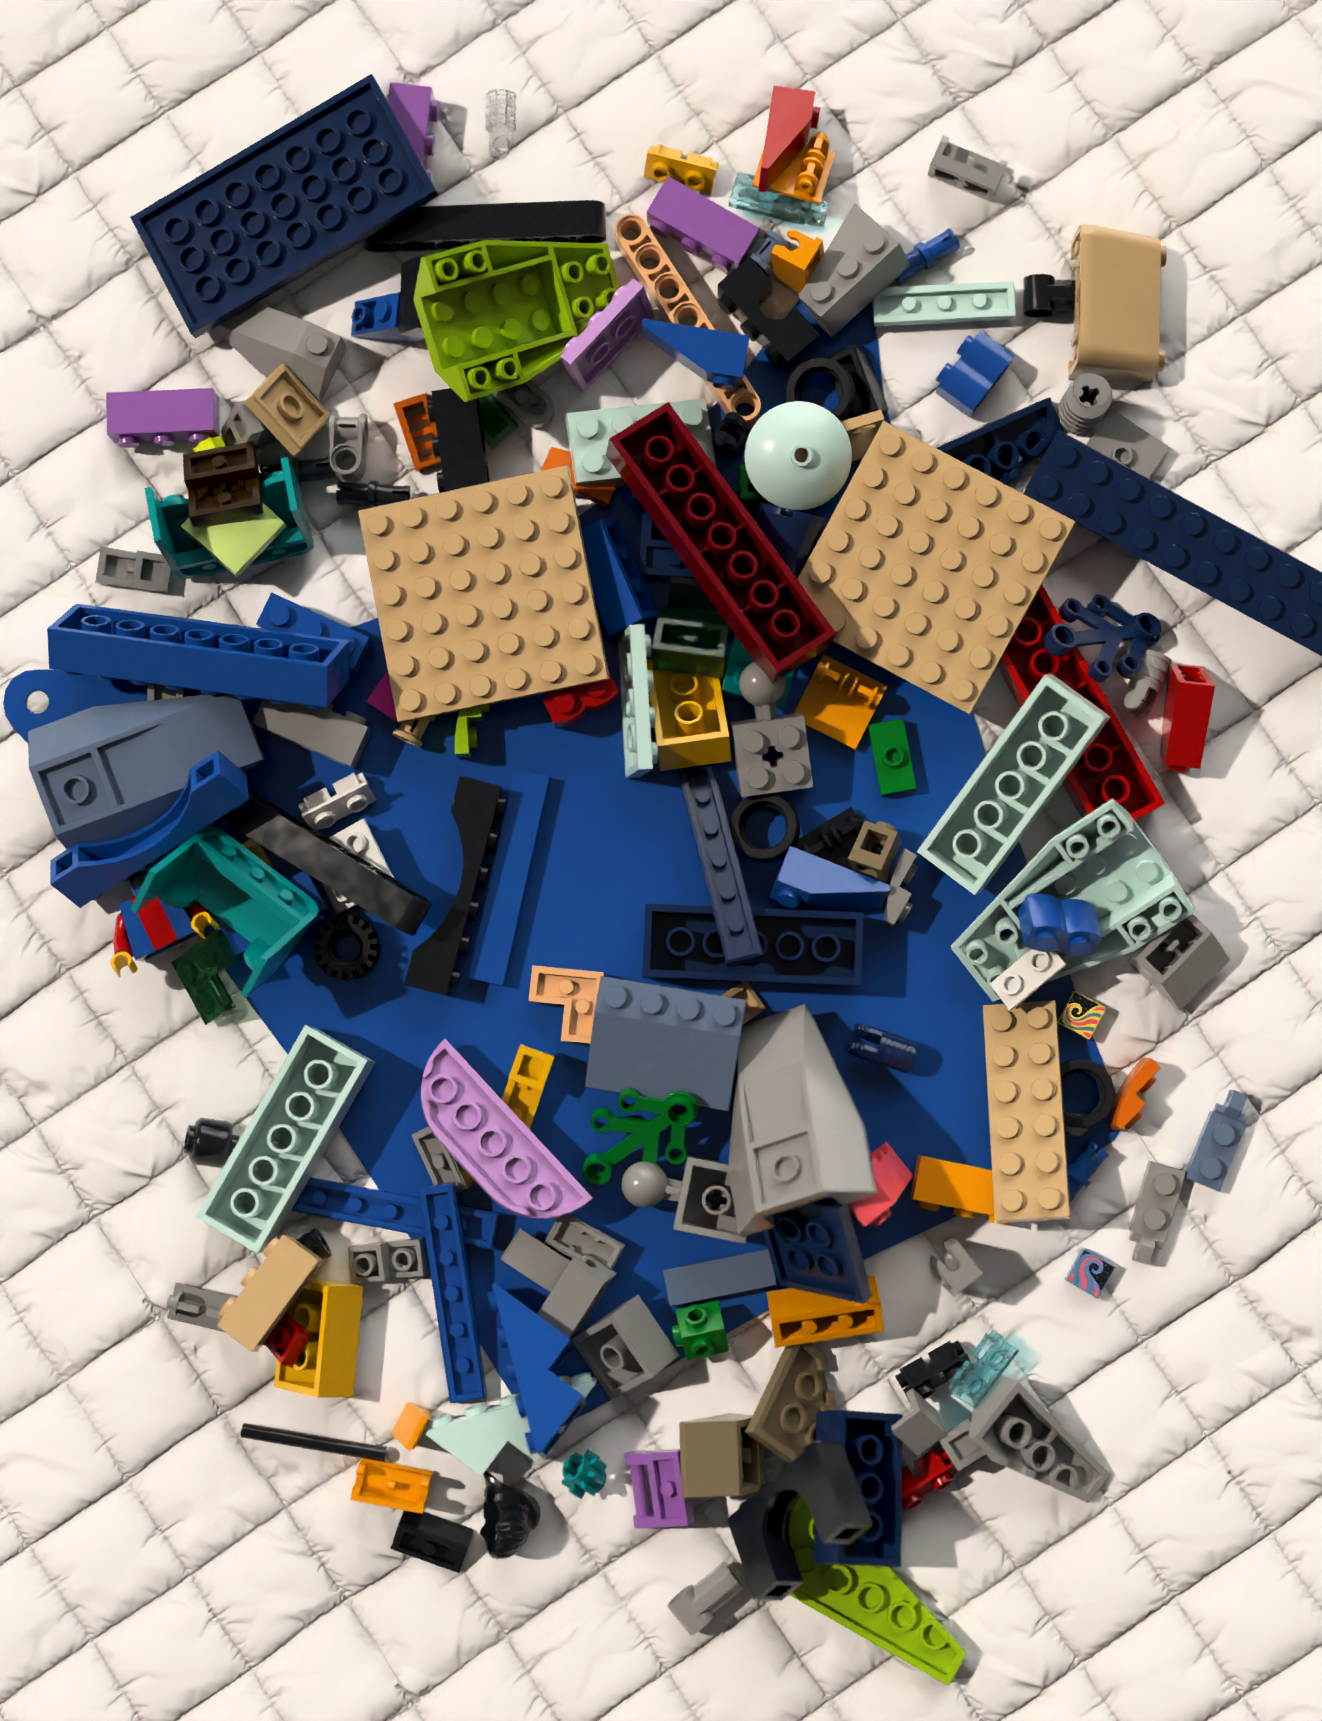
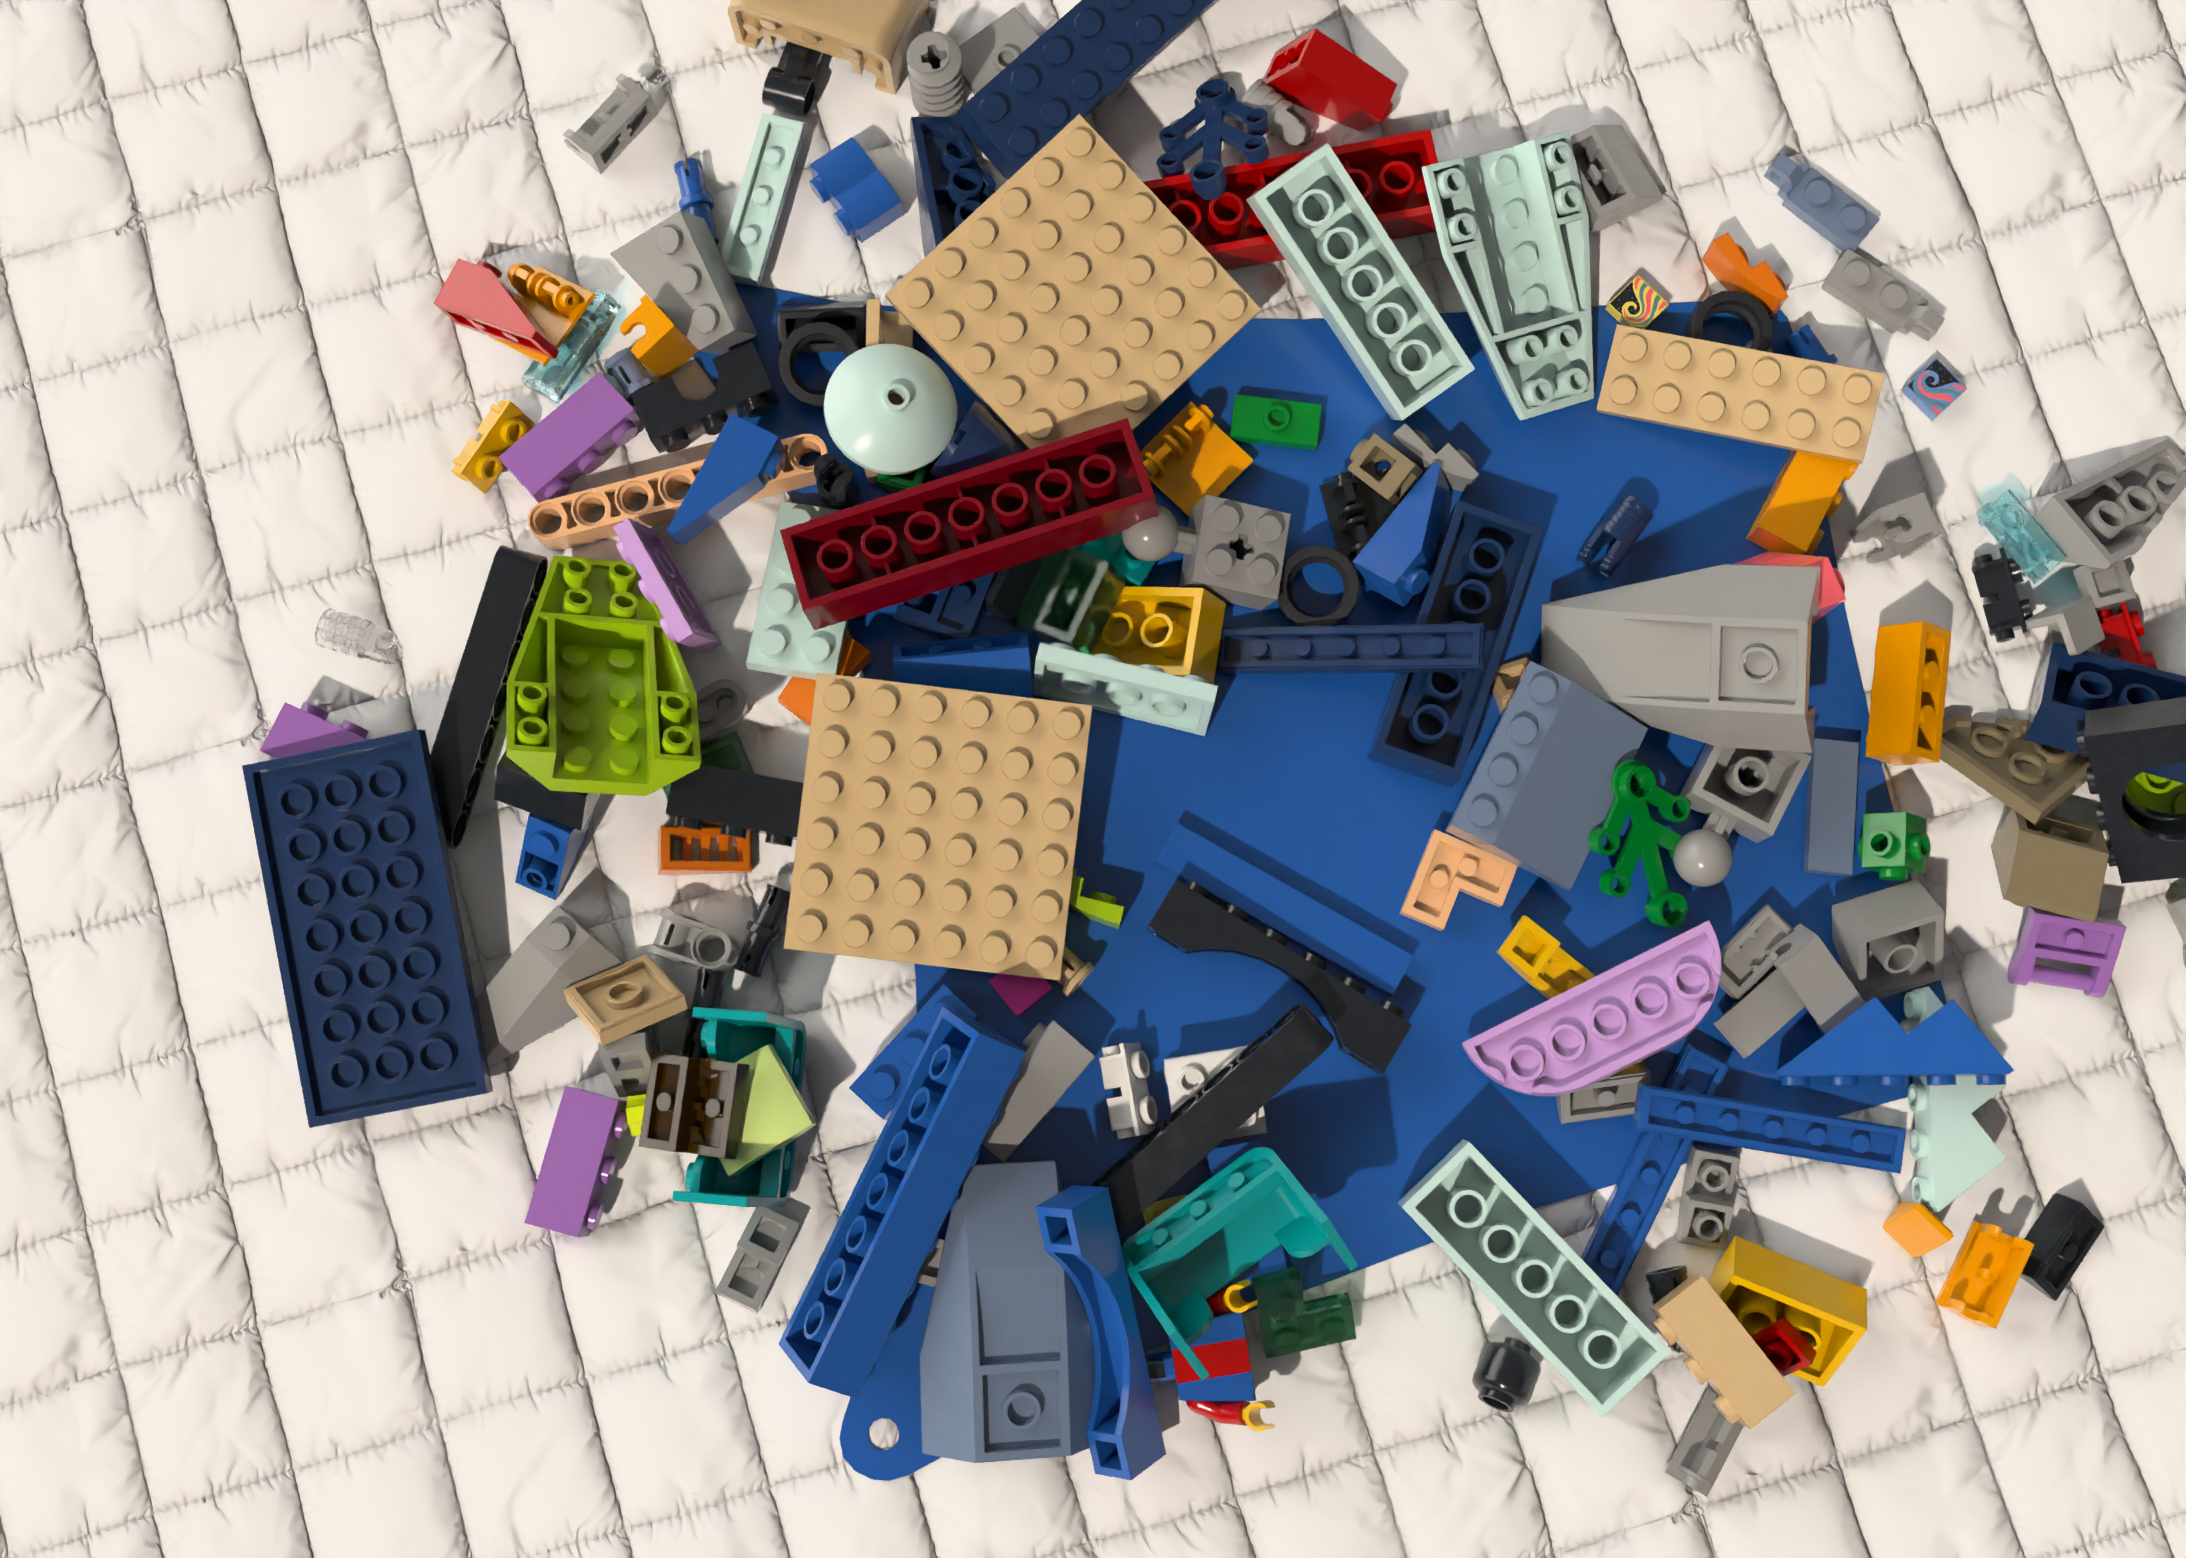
camera: 80 degrees left, 5 degrees down
black bar [241,1423,387,1462] -> none
black tyre [313,915,381,981] -> none
black hair [480,1471,540,1559] -> none
red brick [543,671,619,728] -> none
teal gear [562,1449,607,1499] -> none
dark blue plate [763,1197,872,1304] -> none
white hinge [990,949,1066,1011] -> none
blue brick [1018,894,1102,957] -> none

